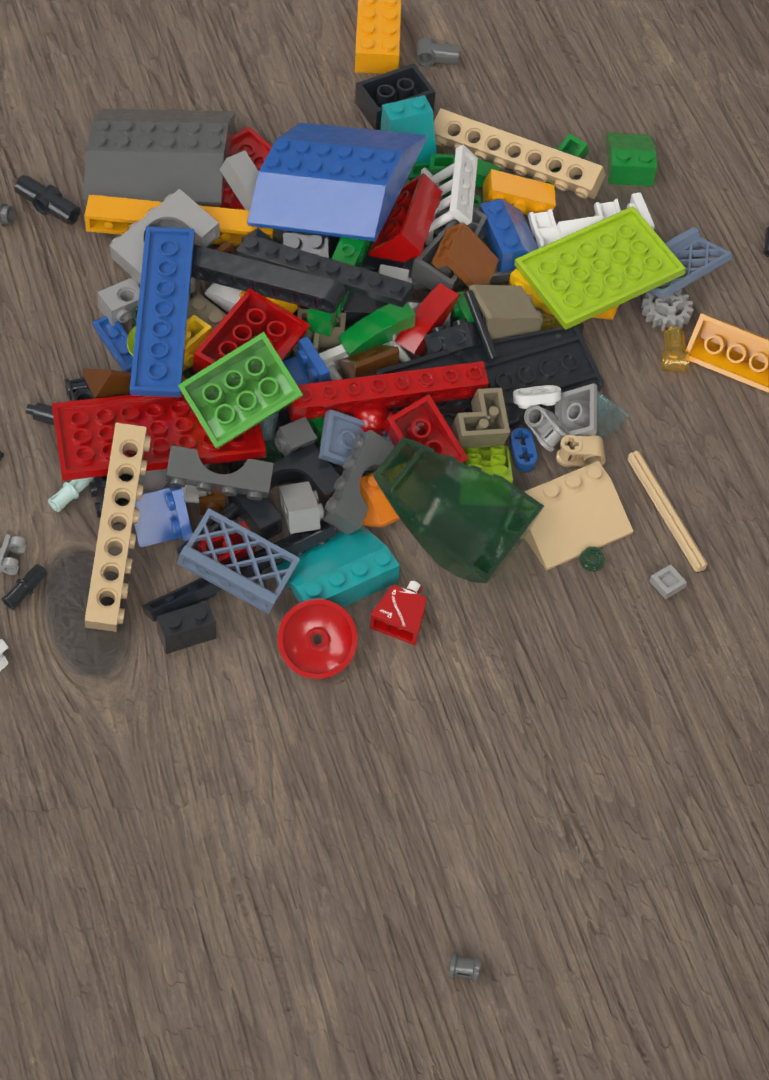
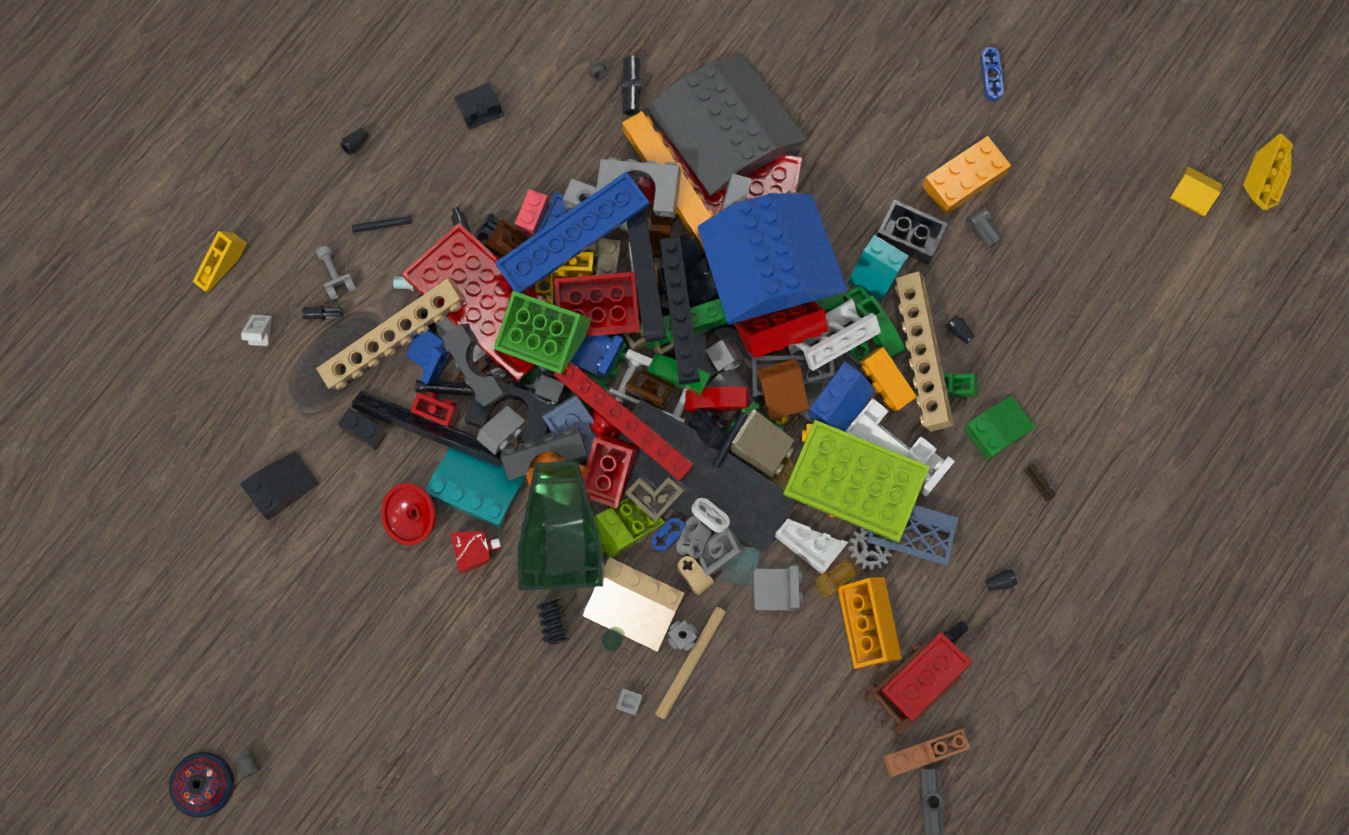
camera: 55 degrees right, 20 degrees up
sand blue fence [177,508,300,614] -> none
none -> dish [169,752,234,818]
none -> black slope [240,452,319,520]
none -> coral brick [515,189,549,237]
none -> black piece [536,599,570,645]
none -> light grey brick [667,620,698,652]
none -> light grey bracket [753,566,803,611]
none -> white wing [775,519,848,575]
none -> black cone [946,315,975,344]
none -> dark brown axle [1024,464,1056,501]

